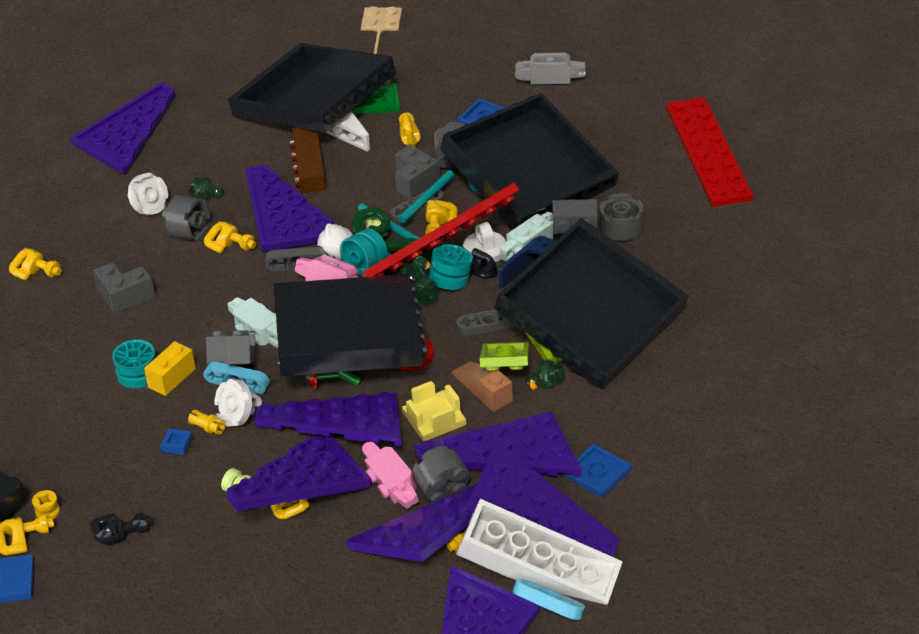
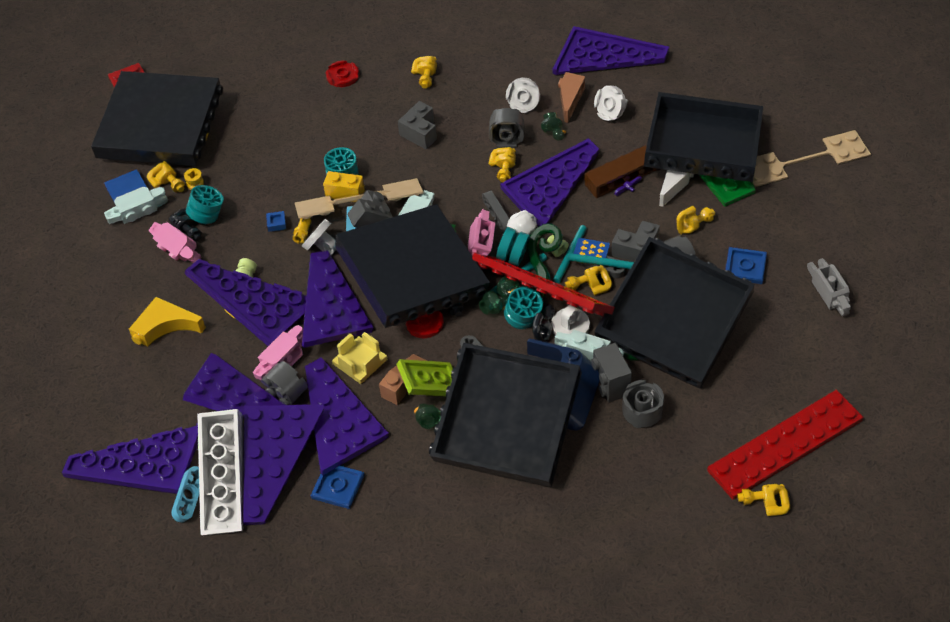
camera: 70 degrees right, 10 degrees up
none -> light aqua hinge [104,187,168,224]
none -> yellow arch [129,297,205,347]
none -> bright pink hinge [149,222,201,263]
none -> teal wheel [186,185,224,224]
none -> tan hinge [295,178,424,219]
none -> nougat slope [558,72,585,123]
none -> blue sticker [573,238,610,258]
none -> white tile [594,85,628,121]
none -> dark purple piece [614,176,642,196]
none -> yellow piece [737,484,790,516]

